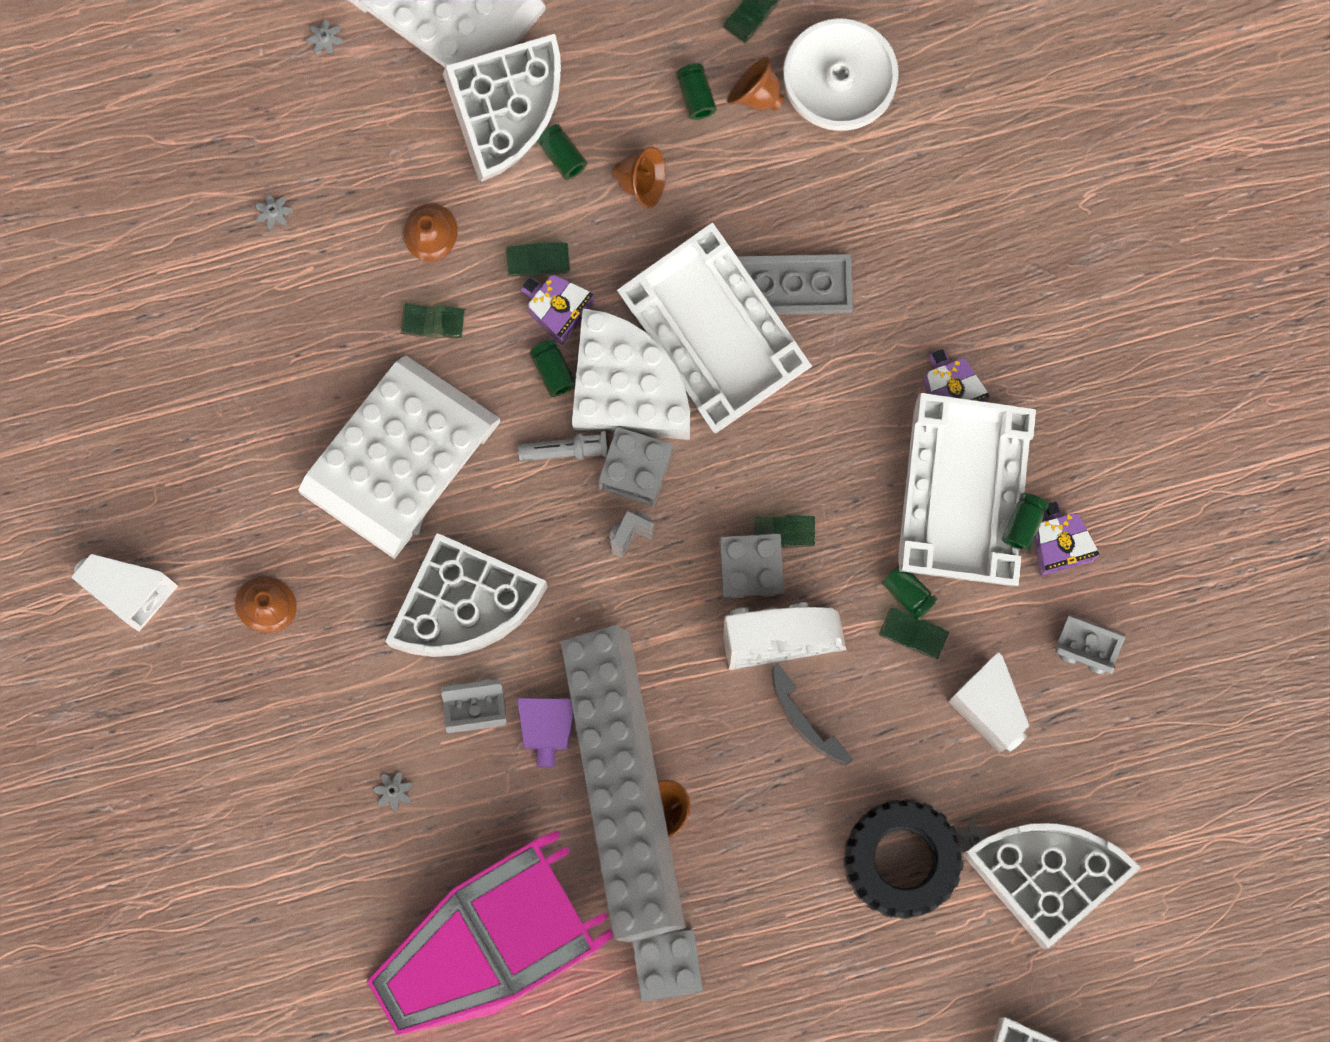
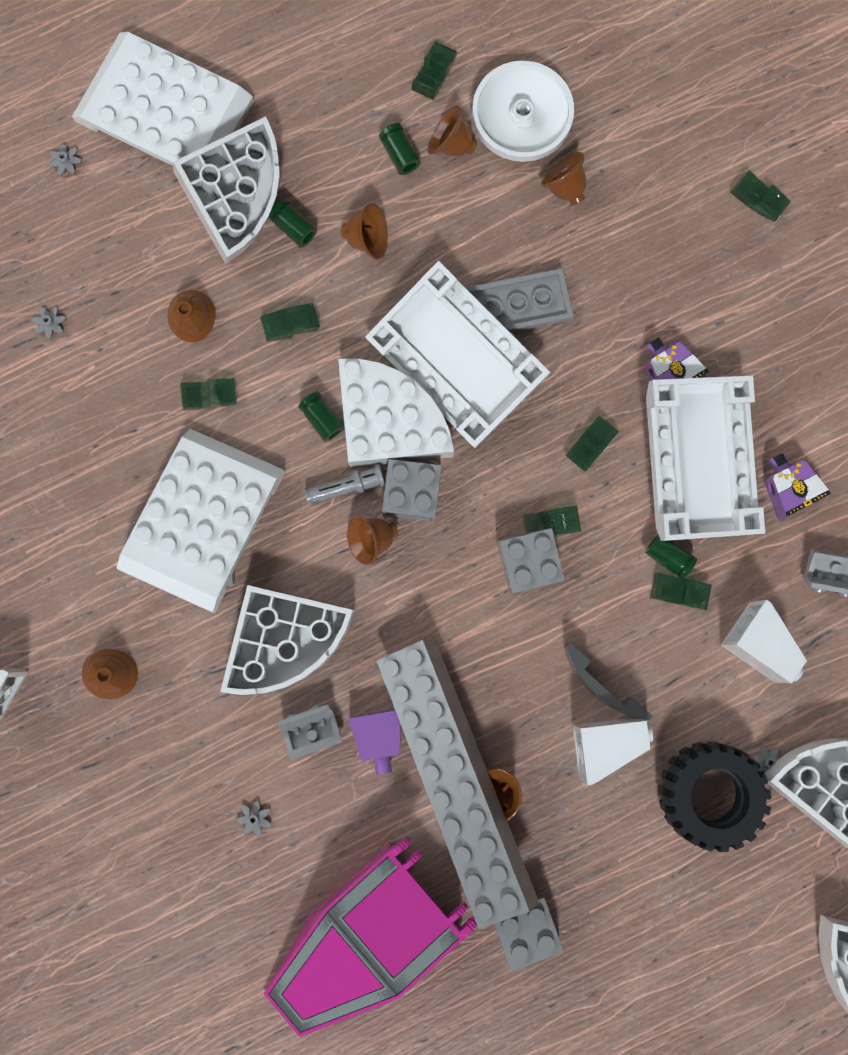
camera: 15 degrees left, 5 degrees up
torso [521,275,595,345] -> none
light grey bracket [609,511,654,559] -> none
white brick [723,602,846,670] -> none
dark green piece [1001,493,1049,552] -> none
none -> dark orange hat [347,516,398,565]
none -> dark orange hat [541,152,586,205]
none -> clear green slope [565,416,619,472]
none -> white slope [572,718,653,785]
none -> clear green slope [730,170,791,222]

